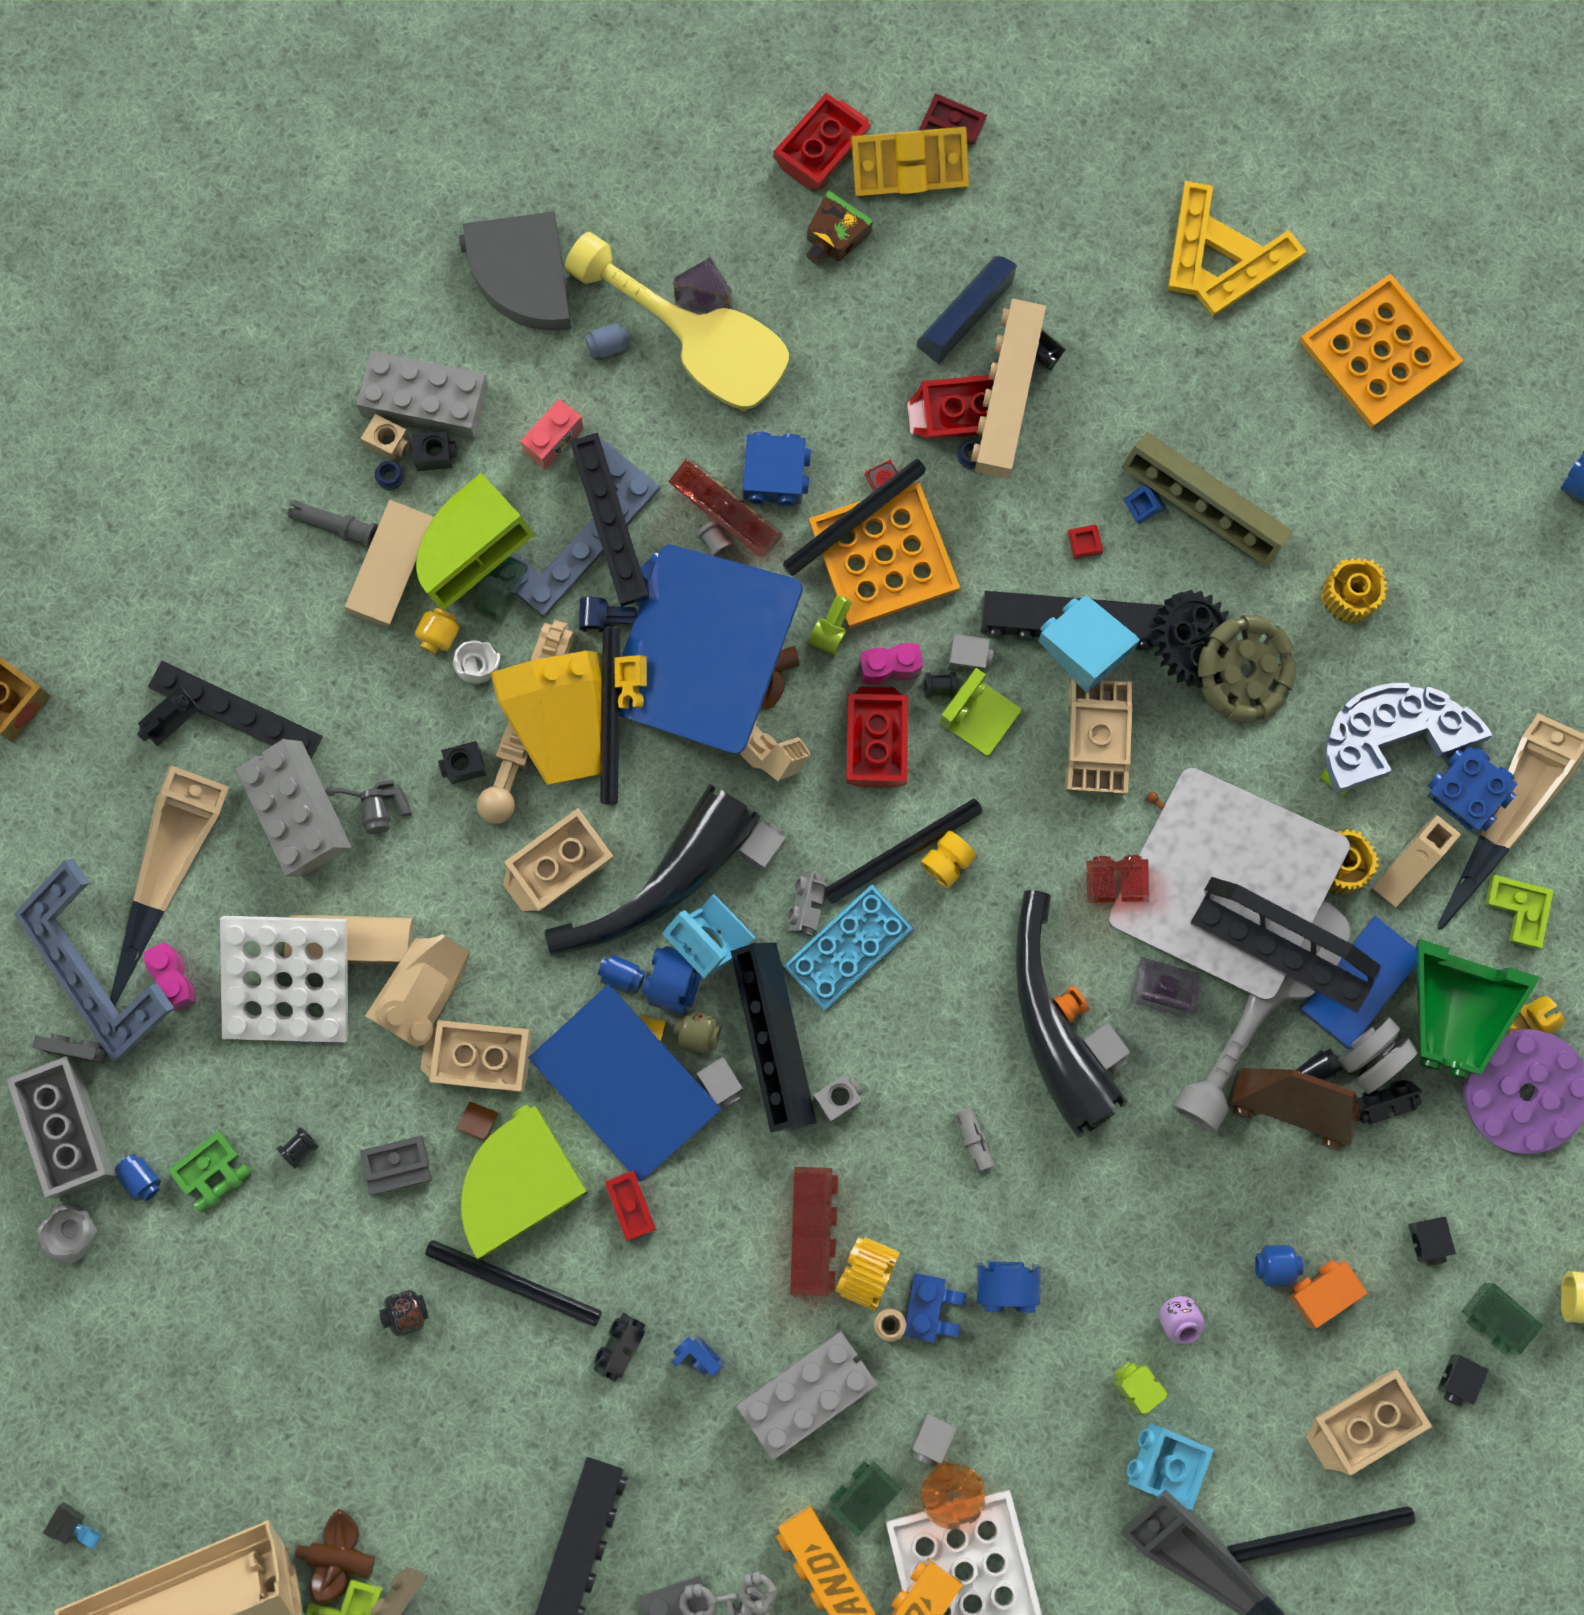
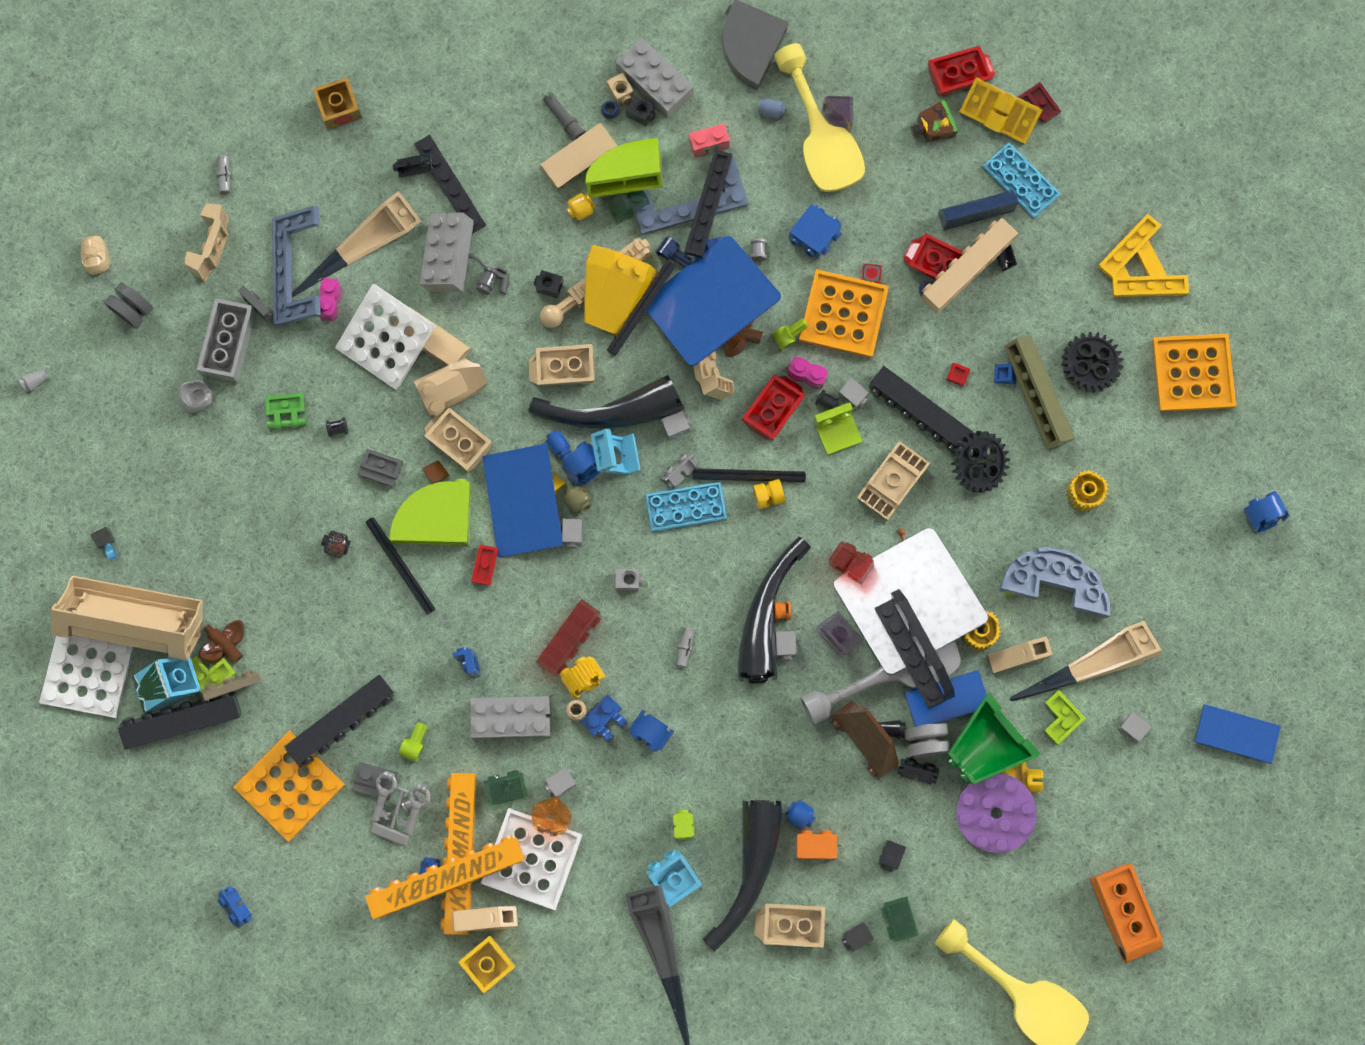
camera: 35 degrees right, 0 degrees up
blue brick [115,1154,161,1201] -> none
white hair [453,640,500,685] -> none
black hinge [593,1312,646,1382] -> none
yellow plate [615,655,647,709] -> none
clear red brick [668,458,784,557] -> none
black brick [730,942,817,1133] -> none
black axle [783,459,926,576] -> none
medium azure slope [1038,595,1140,694] -> none
lavender head [1159,1296,1205,1344] -> none
olive plate [1198,615,1297,723] -> none
black axle [1227,1506,1415,1563] -> none
blue brick [1427,746,1518,835] -> none
none -> lime axle [398,722,427,763]
none -> black brick [702,800,782,952]
none -> medium azure tile [982,143,1060,219]
none -> black gear [1061,331,1124,393]

